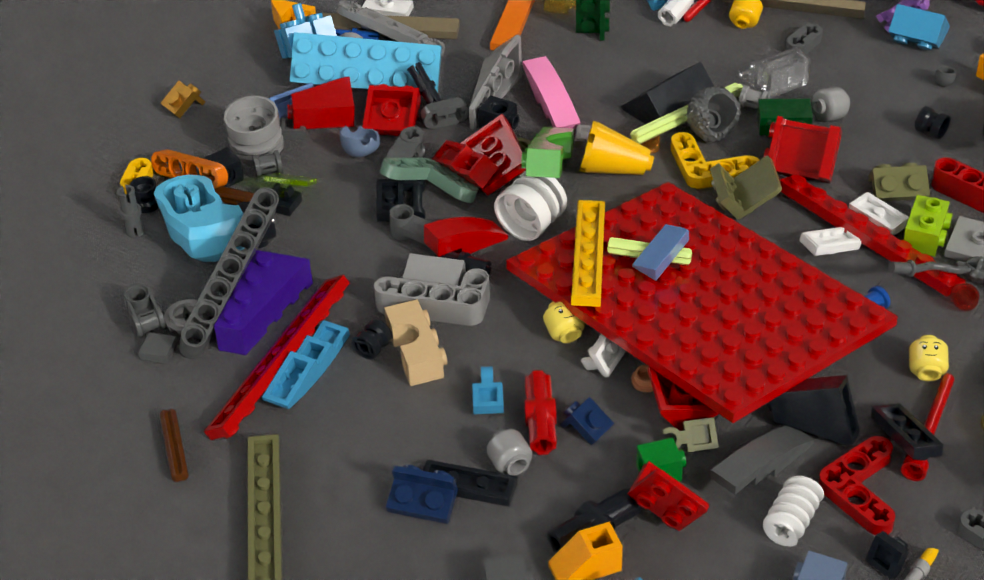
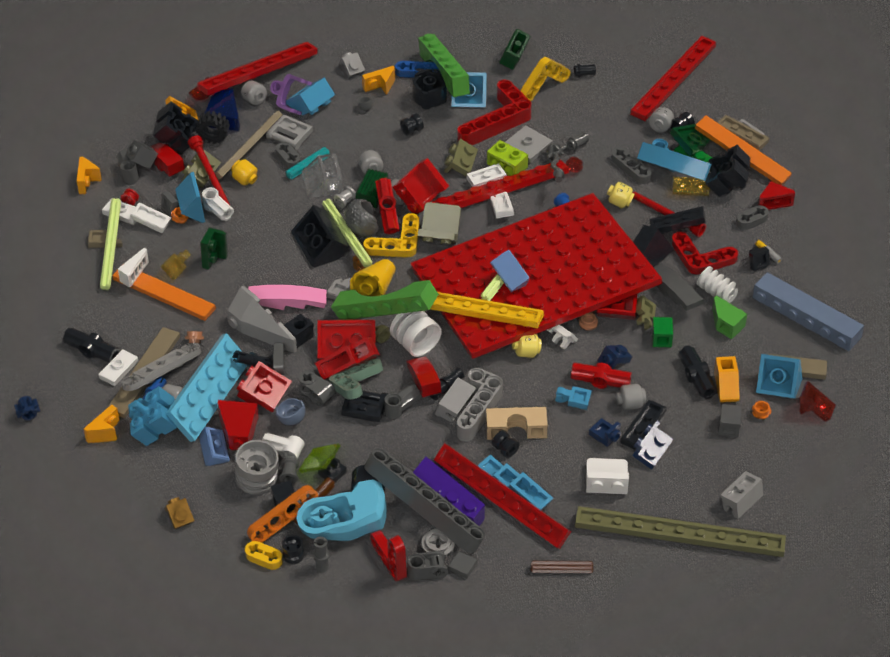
camera: 75 degrees left, 5 degrees up
red bracket [628,461,709,531] -> none
none -> nougat plate [185,331,204,343]
none -> white piece [262,433,305,460]
none -> light grey plate [266,115,313,151]
none -> teal axle [286,147,330,180]
none -> red beam [370,530,407,582]
none -> red piece [375,178,400,235]
none -> white bracket [586,458,629,494]
none -> dark blue bracket [589,418,621,447]
none -> bright green slope [712,295,747,339]

